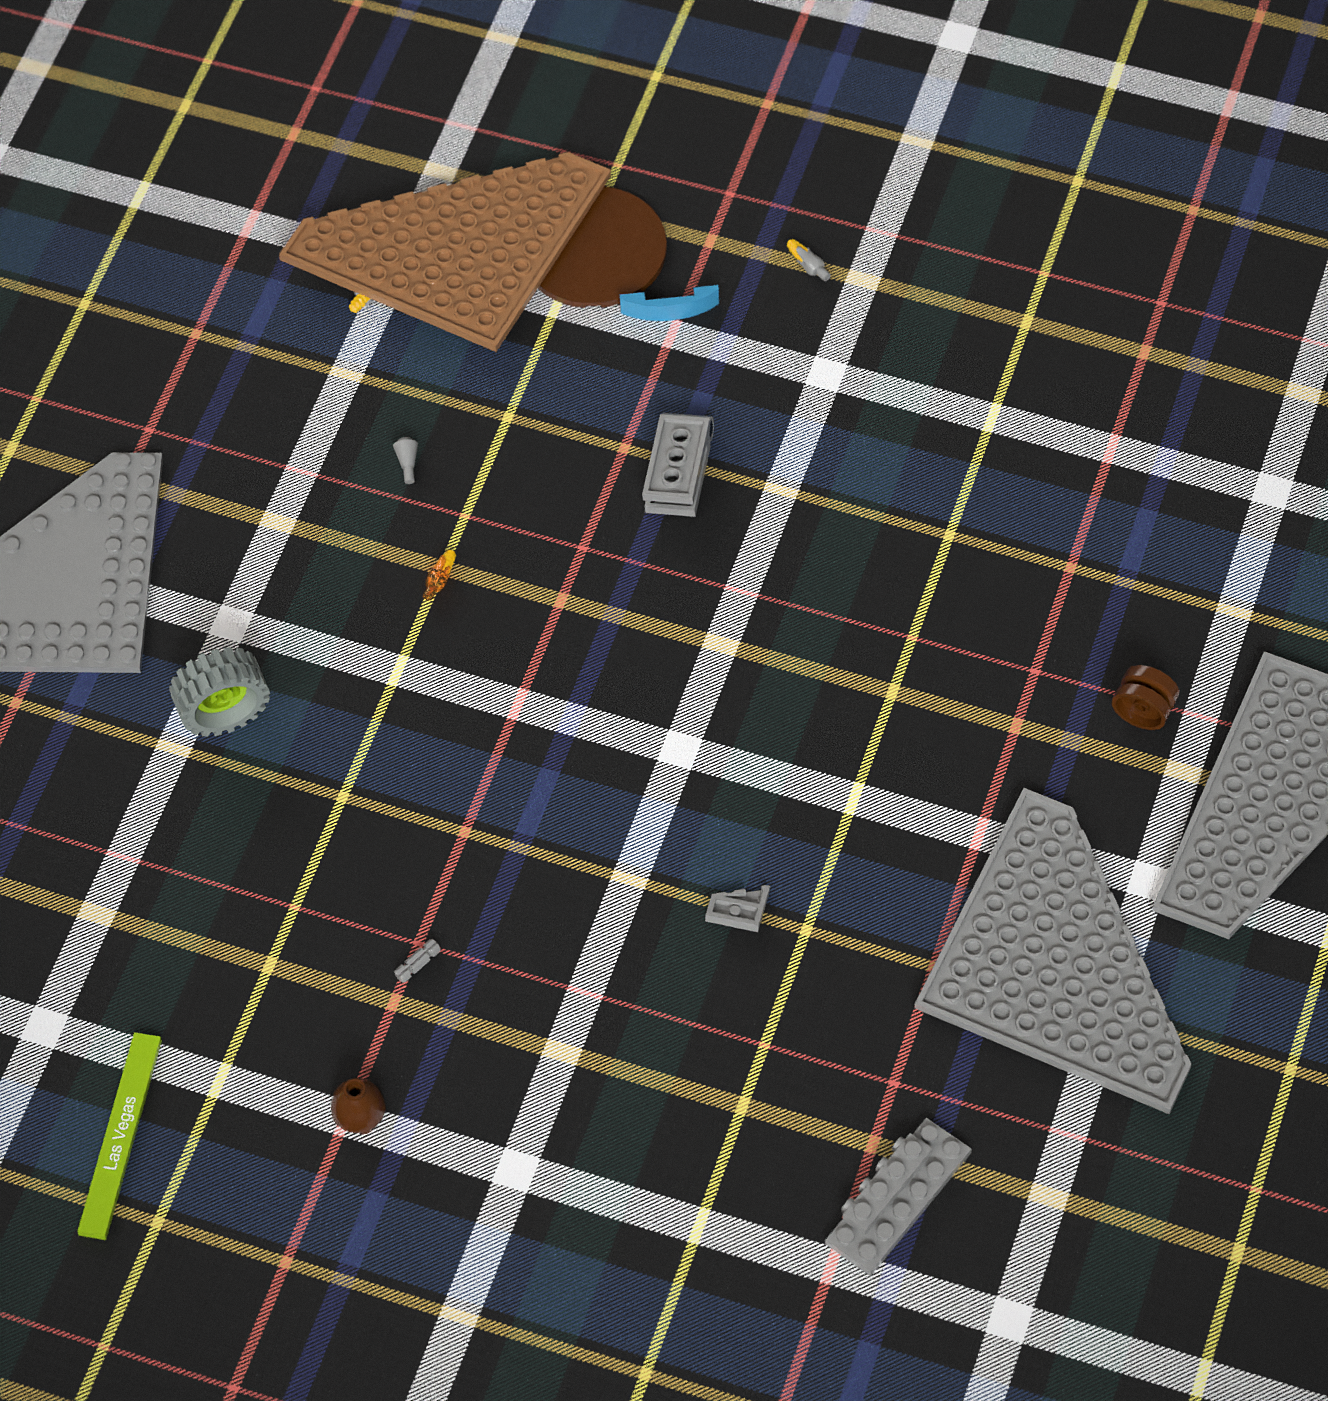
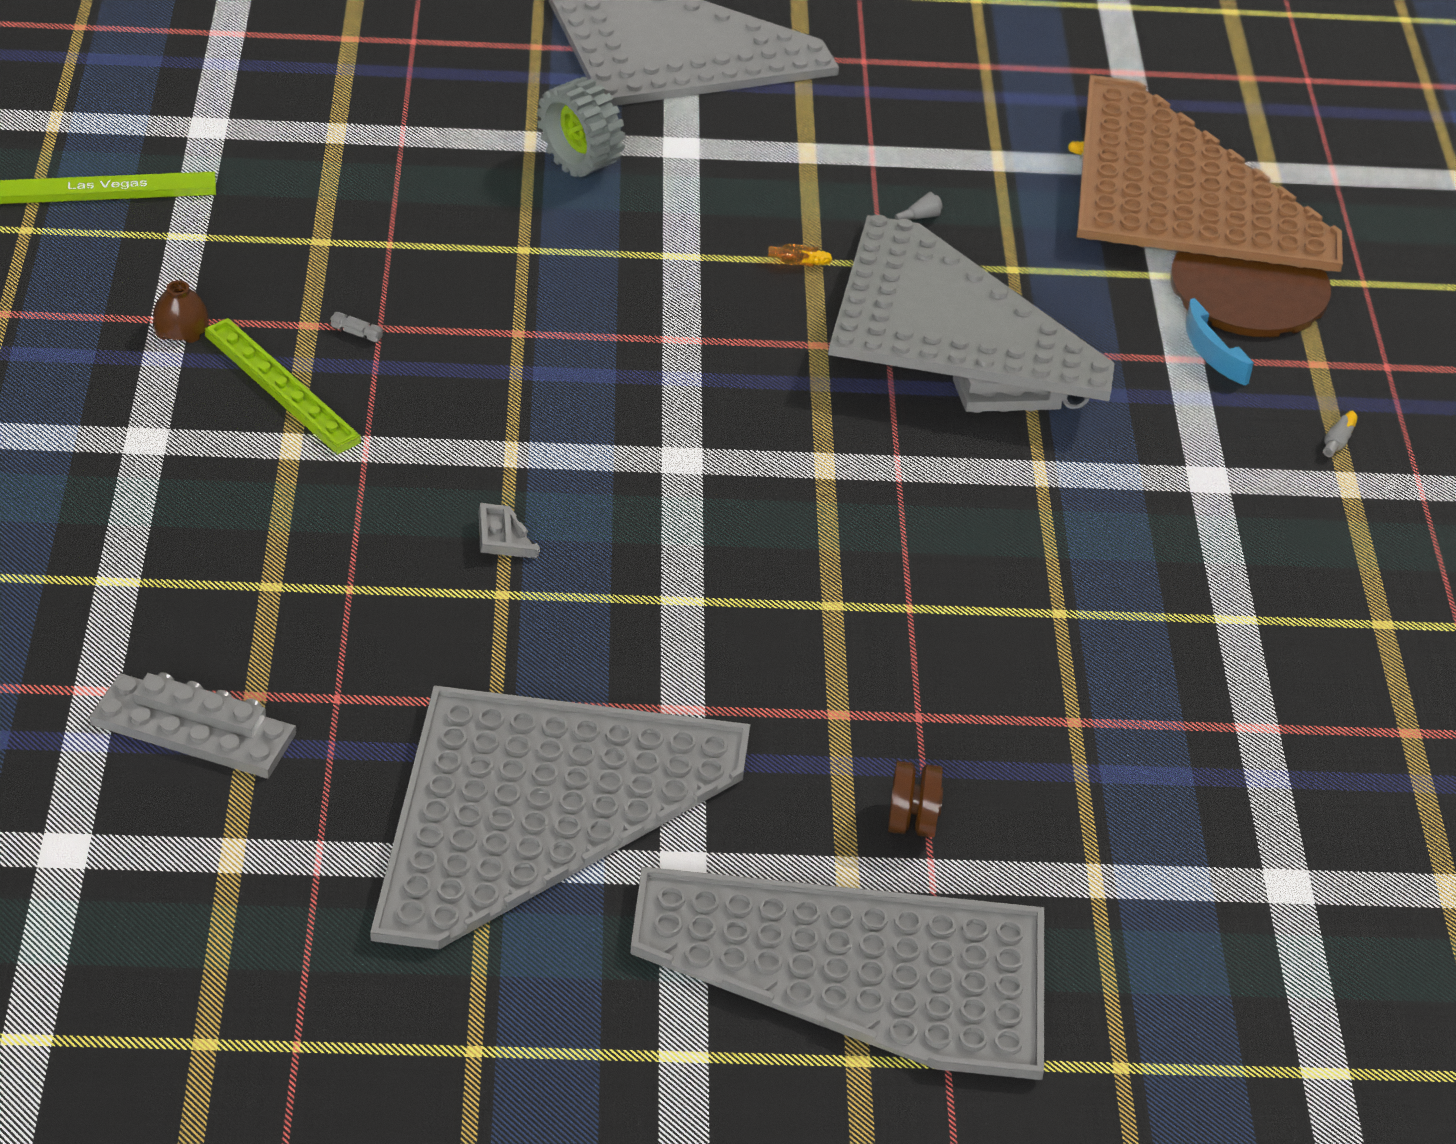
camera: 65 degrees right, 15 degrees down
none -> lime tile [205,318,361,455]
none -> light grey plate [828,215,1115,401]

